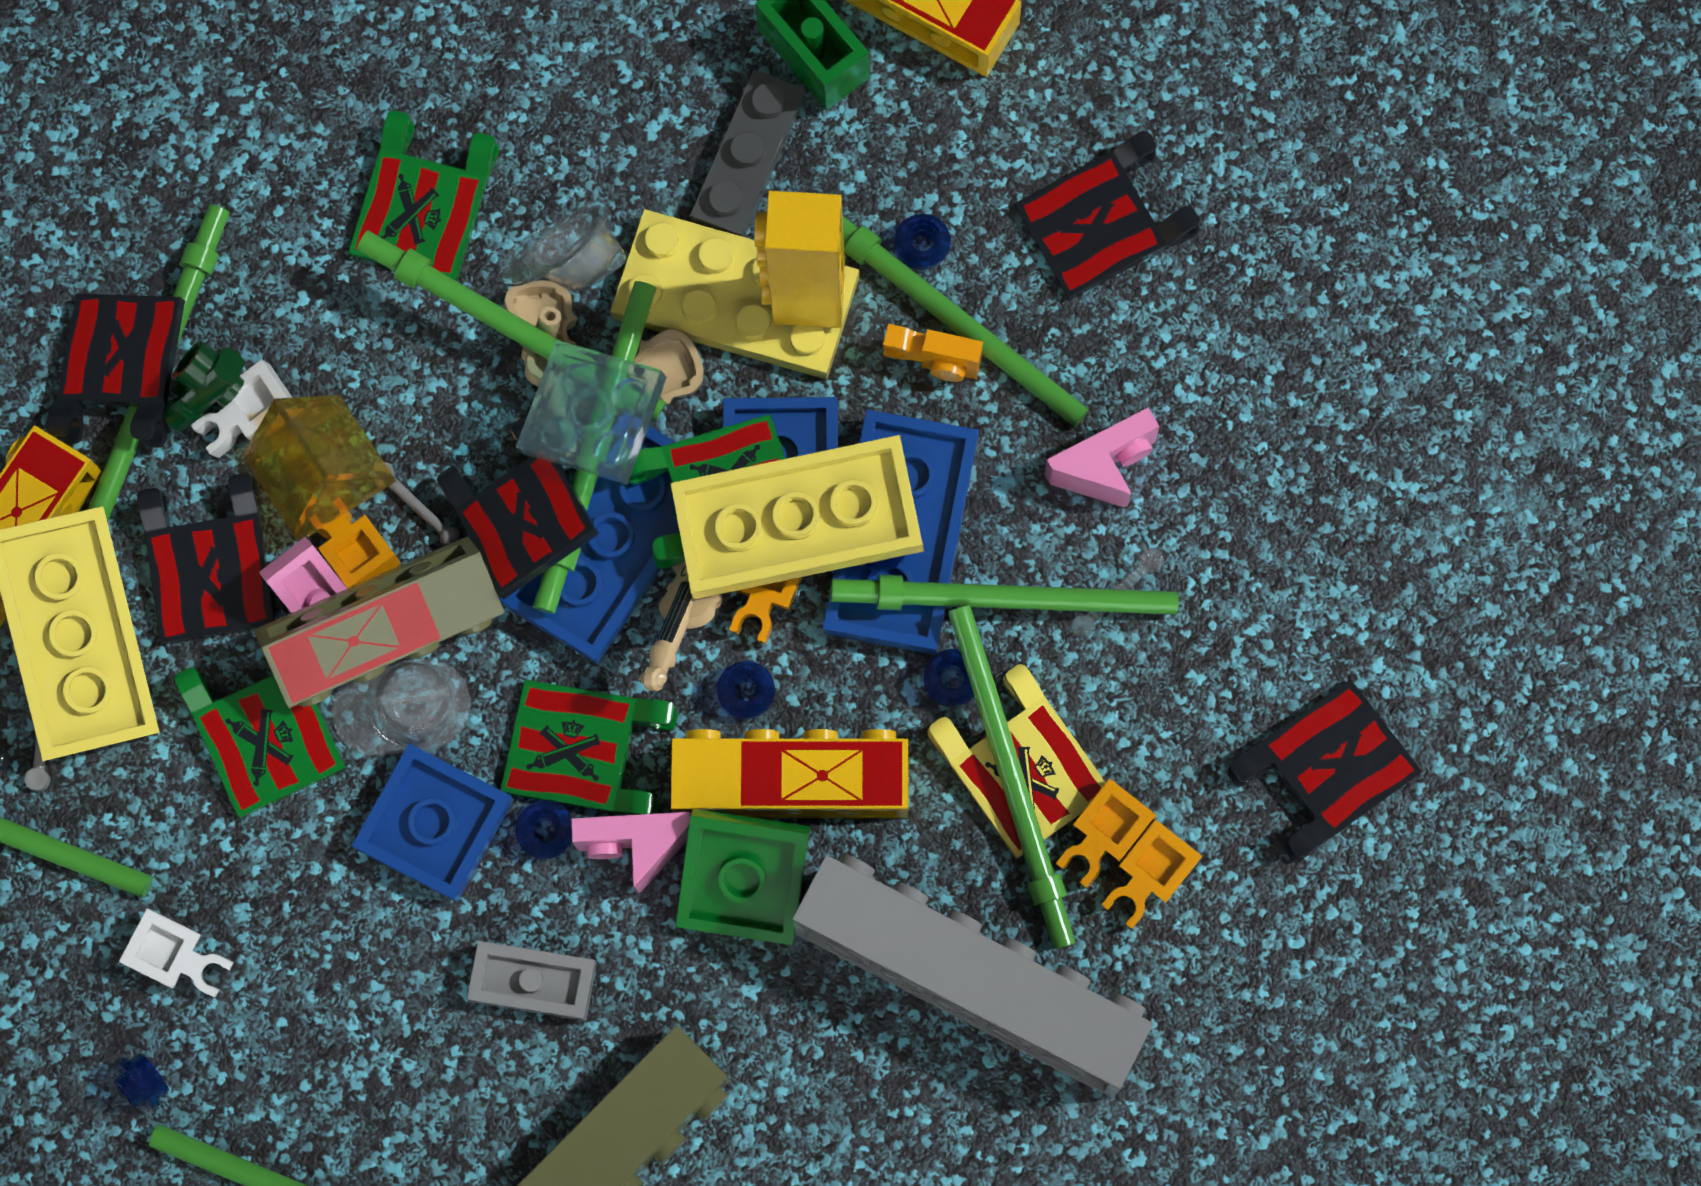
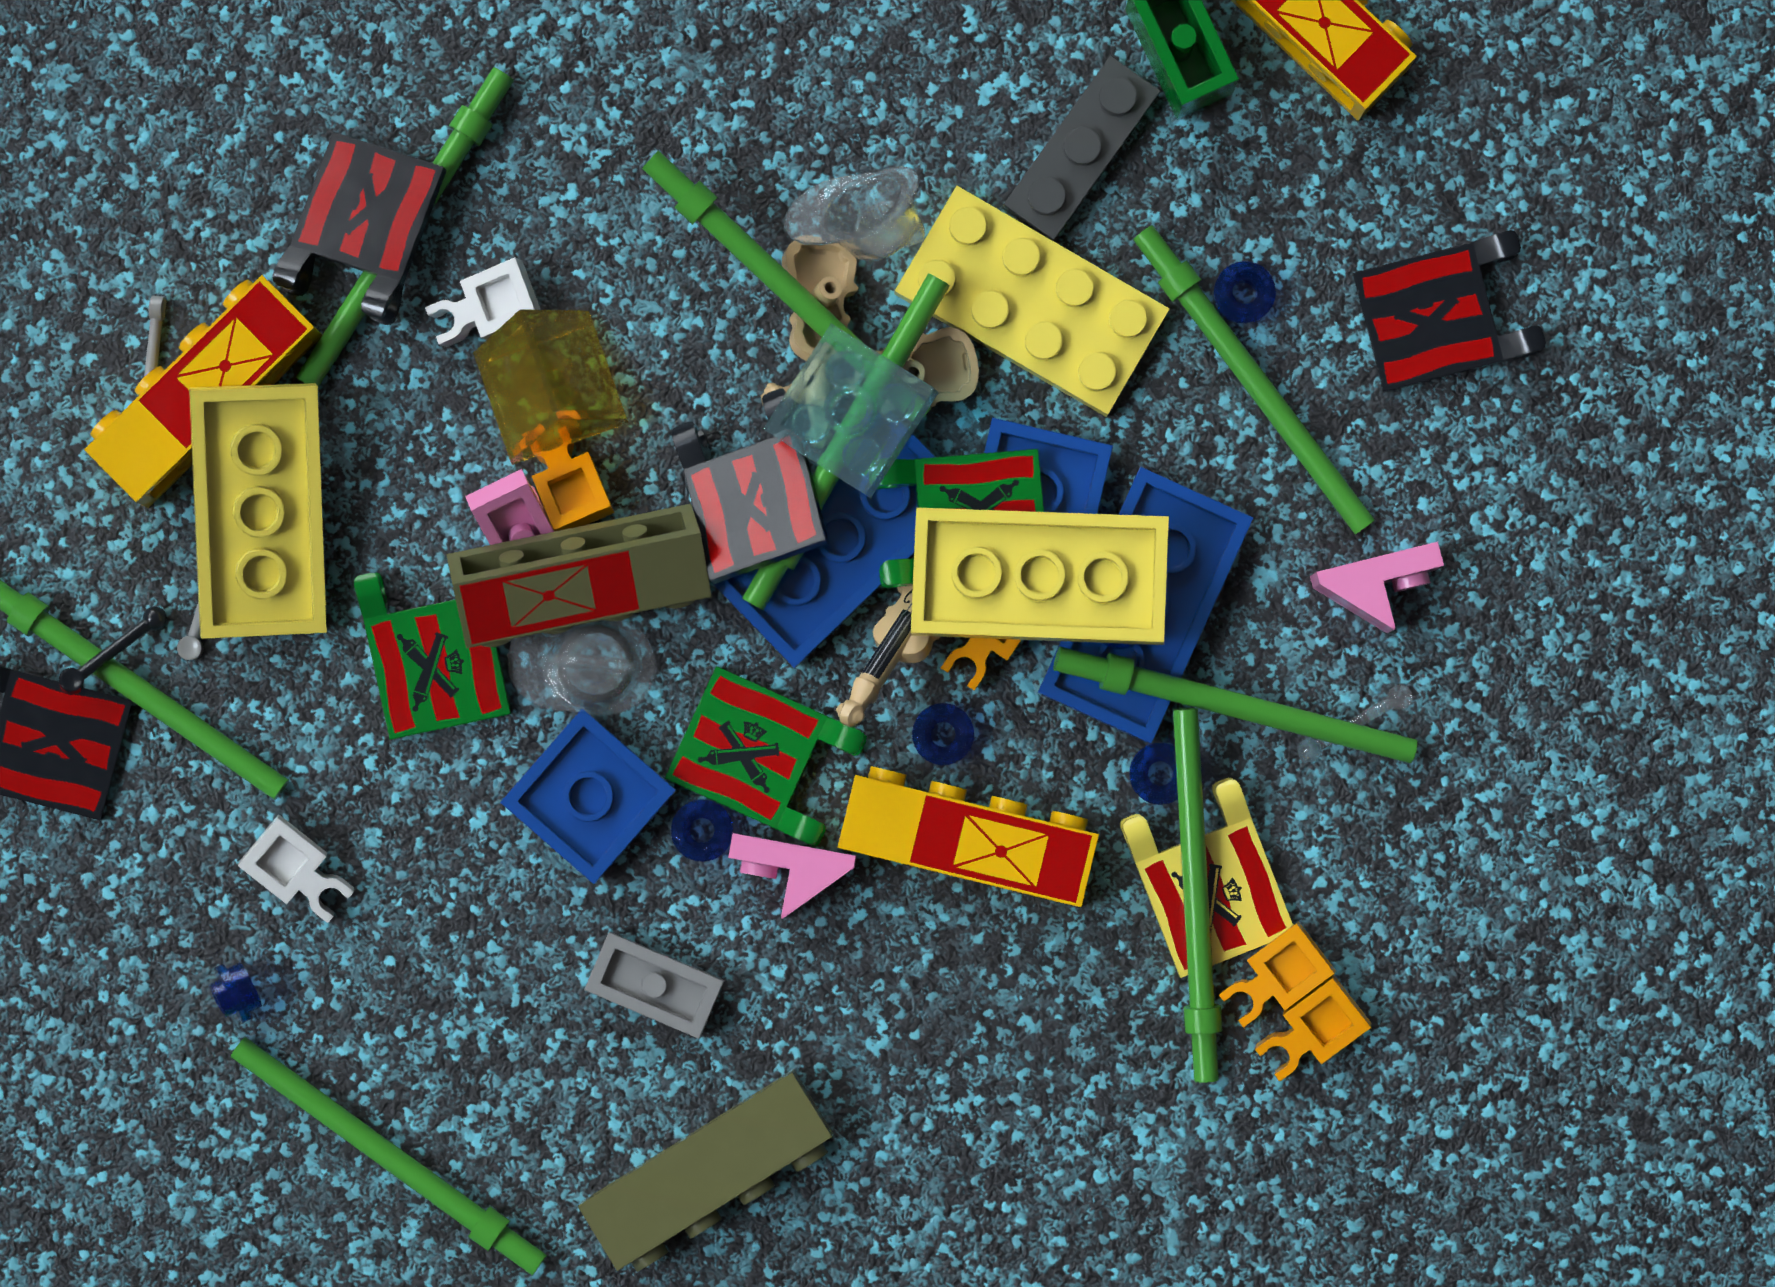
camera: 15 degrees right, 10 degrees up
flag [137,473,275,645] -> none
dark green plate [163,341,245,431] -> none
flag [348,110,500,281] -> none
light grey hinge [371,461,462,547] -> none
green plate [676,808,811,946] -> none
yellow brick [754,191,845,328] -> none
light grey brick [792,854,1153,1099] -> none
light orange plate [883,324,983,382] -> none
flag [1226,679,1422,863] -> none

